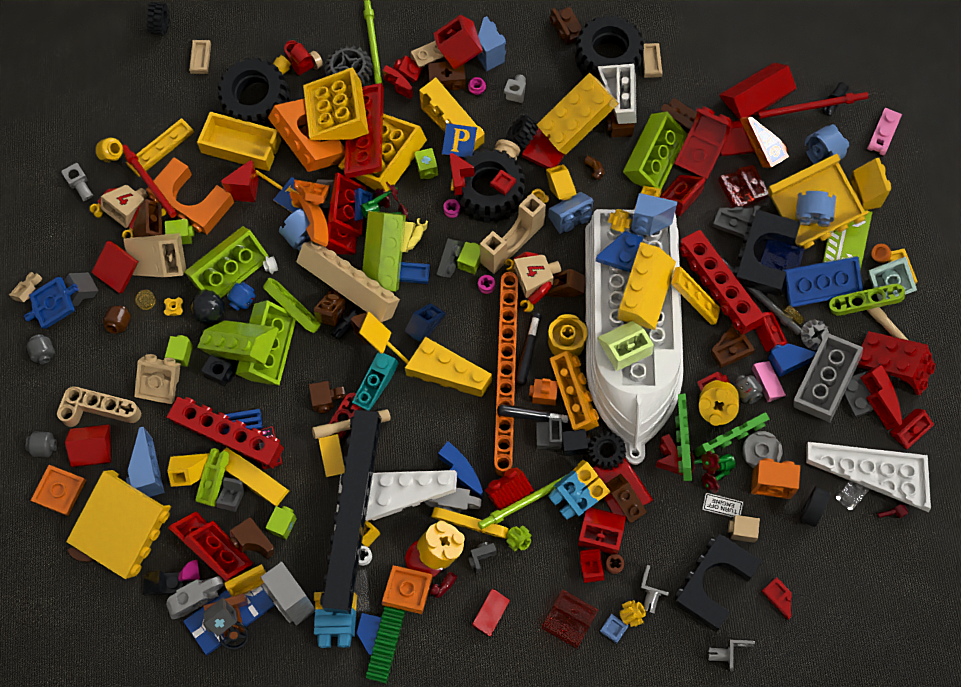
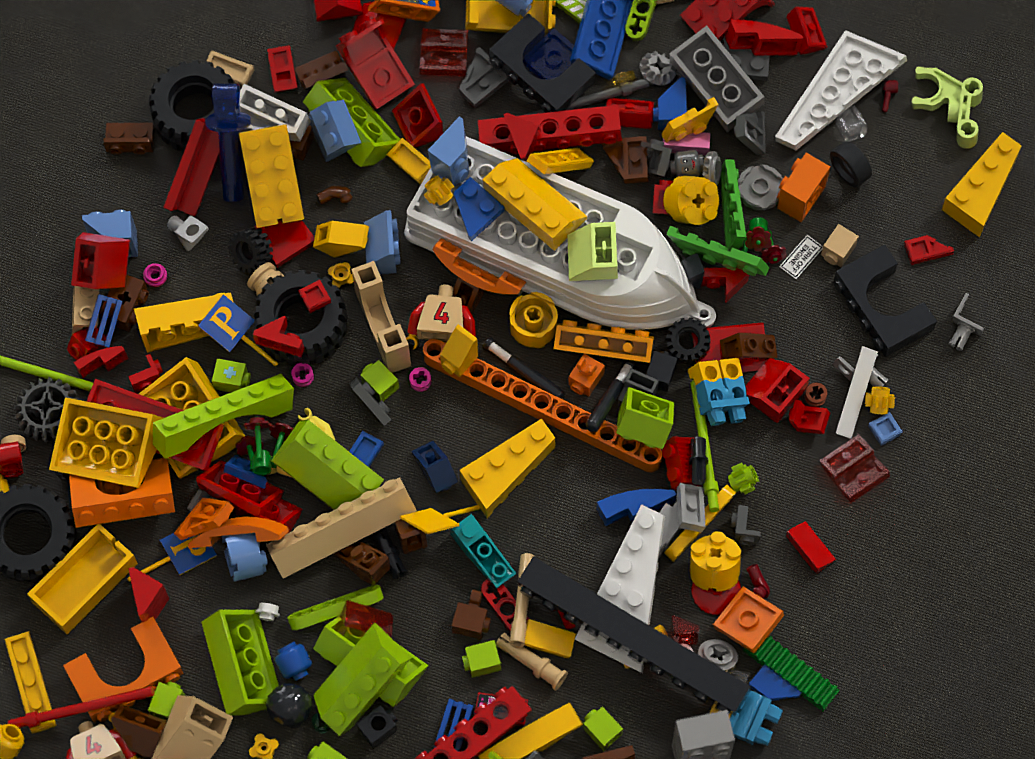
camera: 65 degrees left, 0 degrees up
none -> blue tile [85,294,122,347]
none -> red bracket [129,354,163,393]
none -> lime arch [153,374,294,459]
none -> red panel [164,118,228,216]
none -> clear blue piece [205,83,251,201]
none -> red slope [267,45,298,93]
none -> medium blue slope [309,100,361,162]
none -> clear red slope [340,600,393,637]
none -> orange slope [432,238,526,294]
none -> yellow slope [440,324,478,377]
none -> lime brick [462,640,501,678]
none -> tan pin [496,633,568,691]
none -> red slope [503,113,541,162]
none -> lime slope [616,387,674,449]
none -> dark grey bracket [641,139,672,177]
none -> yellow wing [662,97,719,142]
none -> clear red slope [670,615,700,645]
none -> light grey plate [677,483,706,533]
none -> black slope [682,253,704,289]
none -> black axle [689,437,708,485]
none -> light grey gear [698,639,738,672]
none -> light grey gear [702,151,722,185]
none -> dark grey wing [734,111,766,155]
none -> white sticker [836,346,878,439]
none -> yellowish green piece [912,66,983,149]
none -> yellow wedge [942,132,1021,238]

